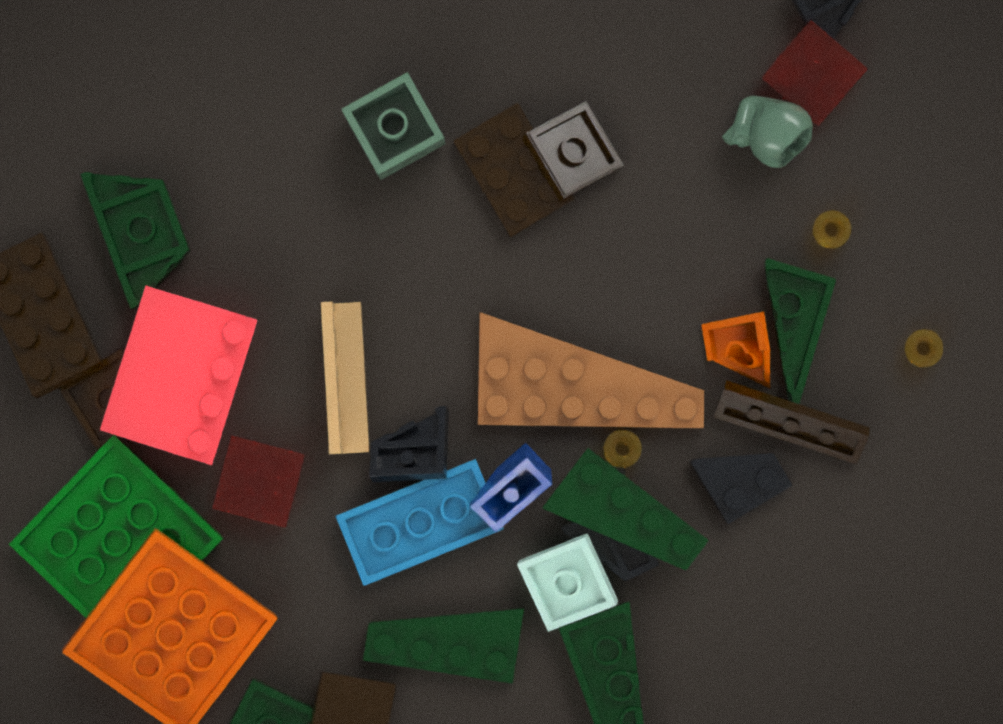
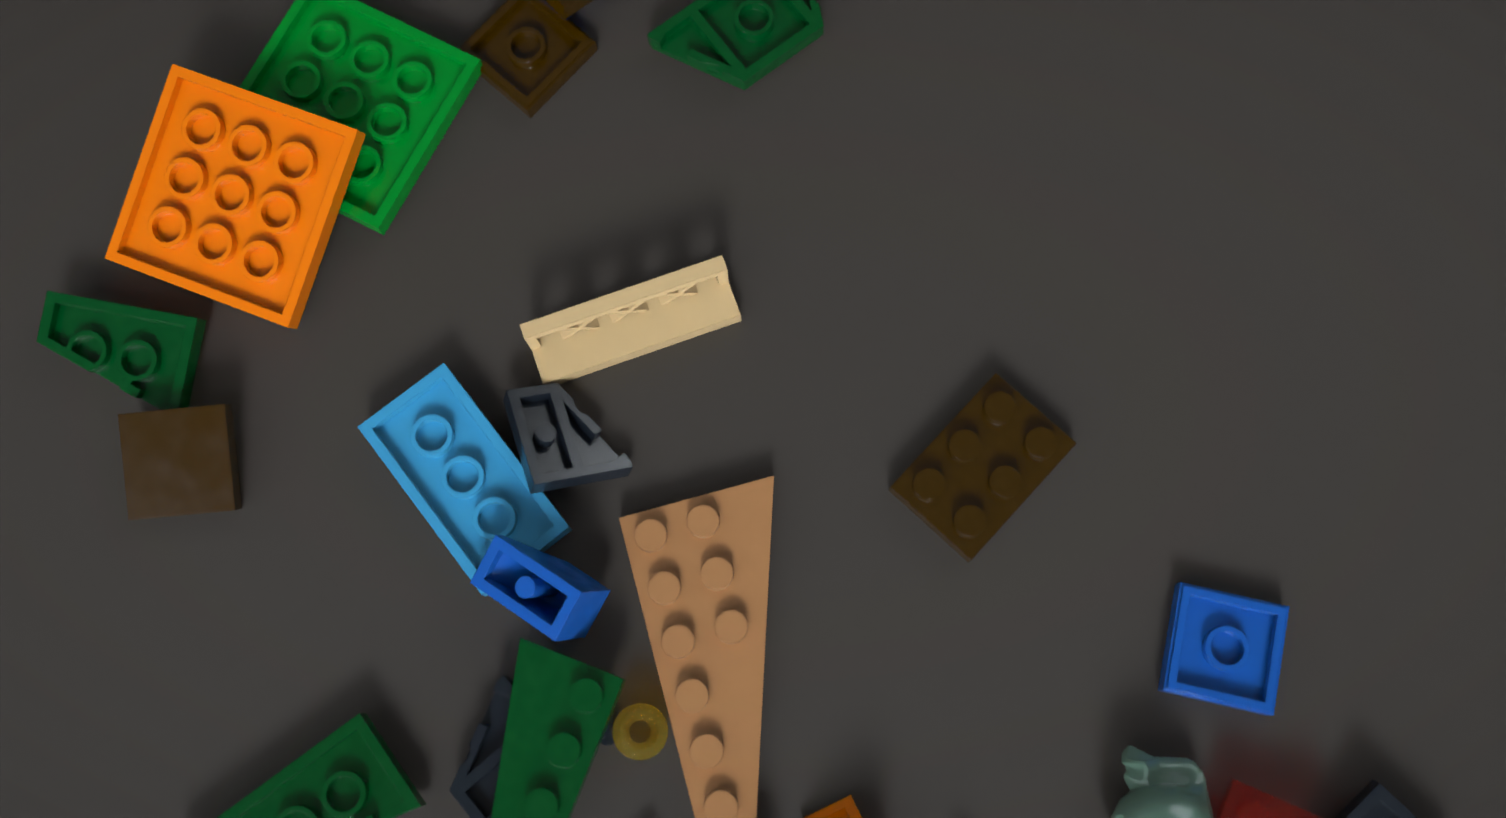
camera: 75 degrees right, 10 degrees down
coral slope [100,286,258,465] -> none
clear red plate [212,435,306,528] -> none
sand green brick [341,72,446,180] -> none
dark green wing [363,608,524,684] -> none
light aqua plate [517,533,618,632] -> none
tile [522,101,624,201] -> none
none -> blue tile [1158,582,1290,716]

